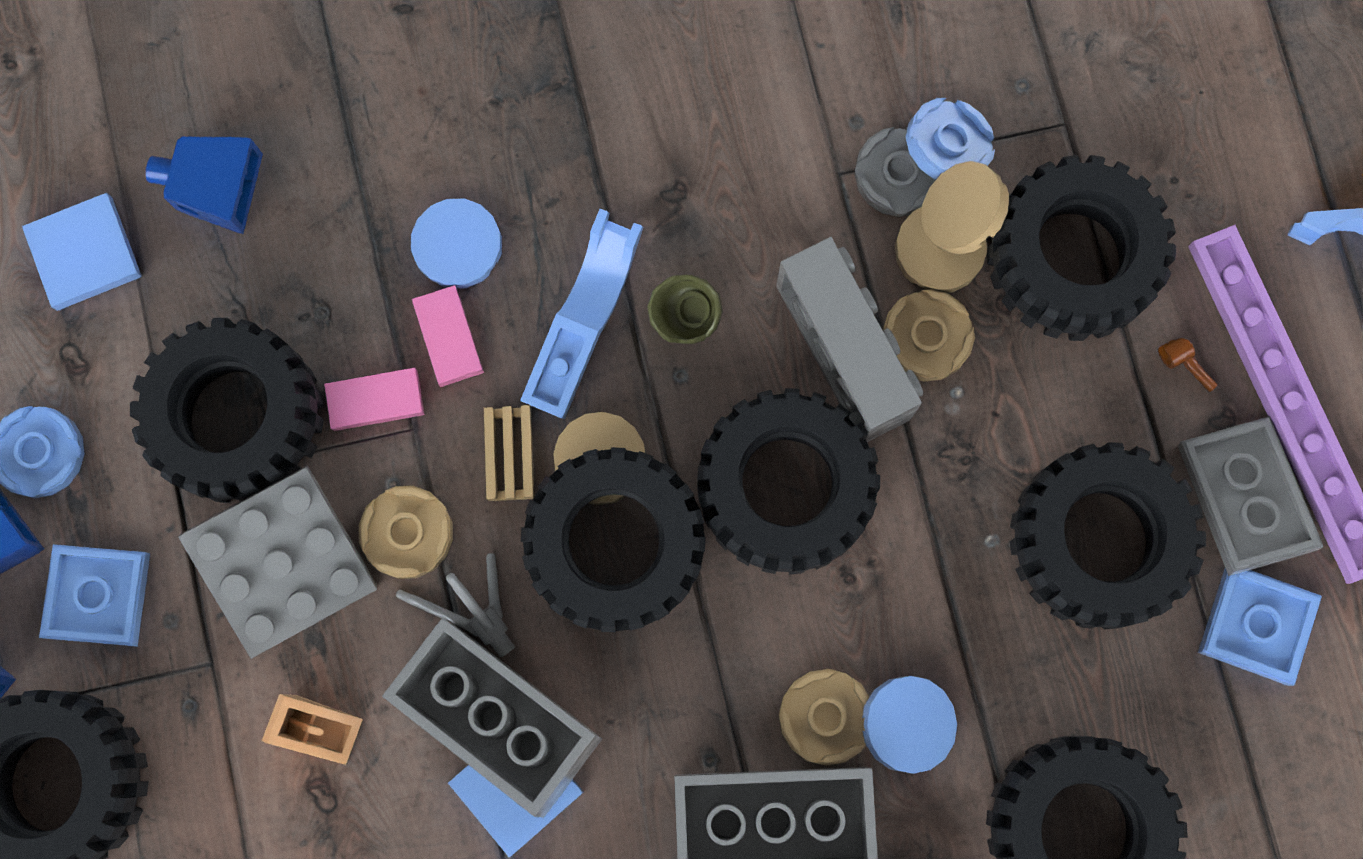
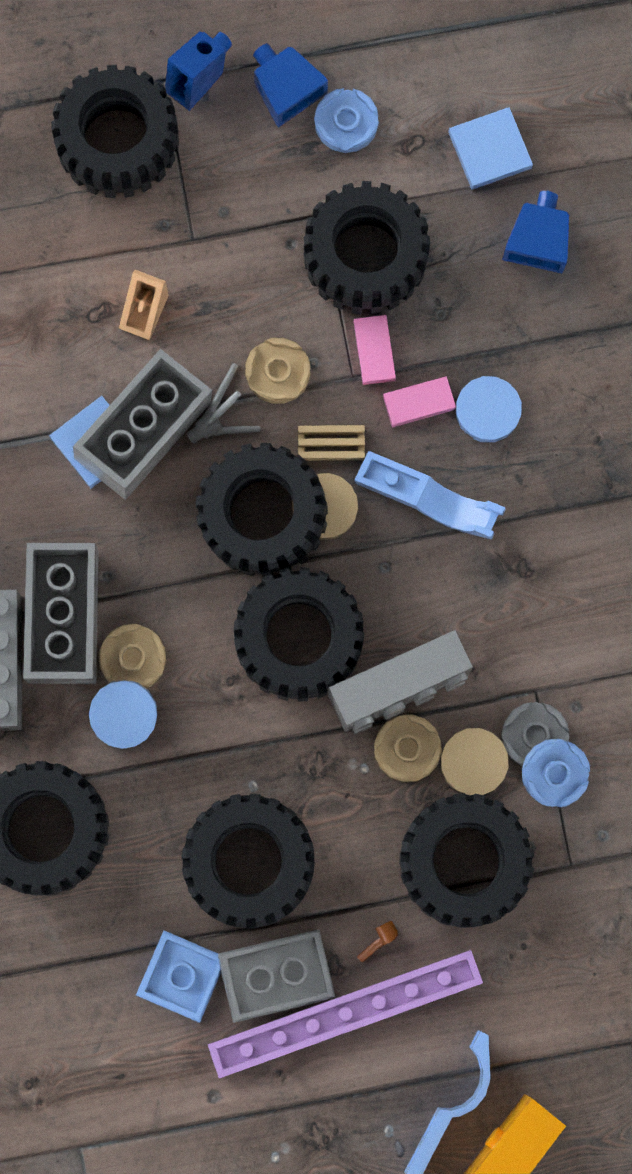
camera: 85 degrees right, 0 degrees up
light blue tile [39,544,150,647] -> none
light grey plate [178,465,378,659] -> none
olive hair [647,275,723,344] -> none
tan tile [921,161,1009,254] -> none

